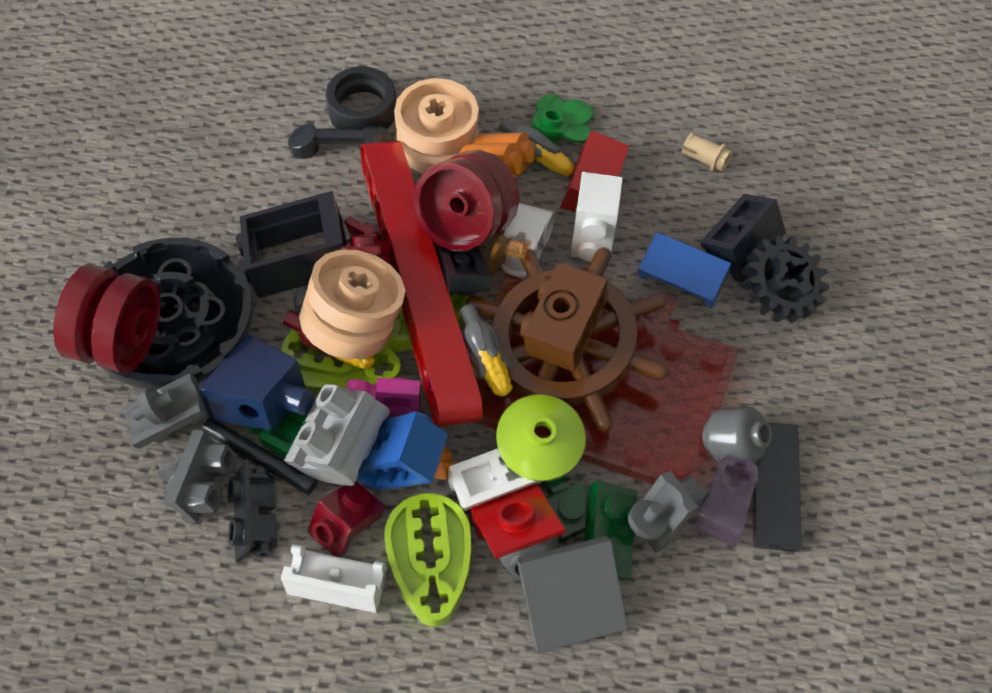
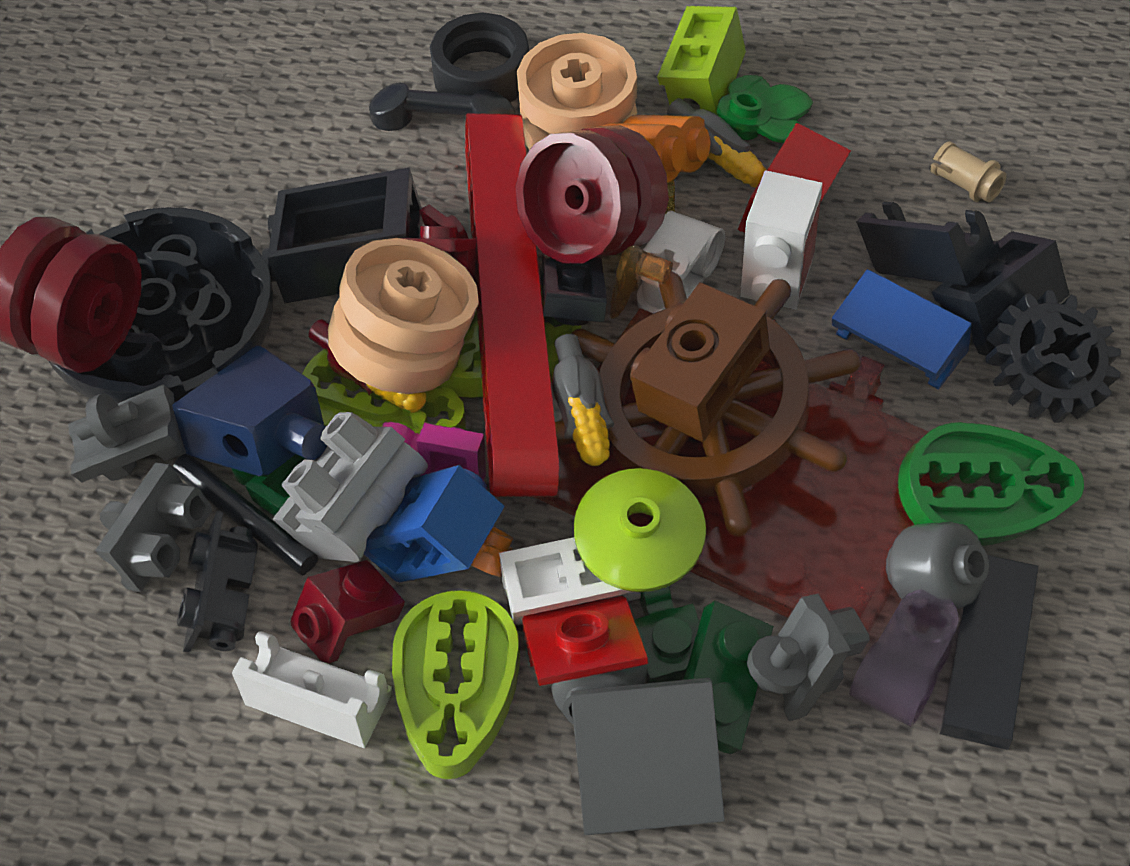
camera: 15 degrees right, 5 degrees down
none -> lime hinge [657,6,746,115]
none -> black hinge [856,201,1001,286]
none -> green piece [898,422,1084,546]

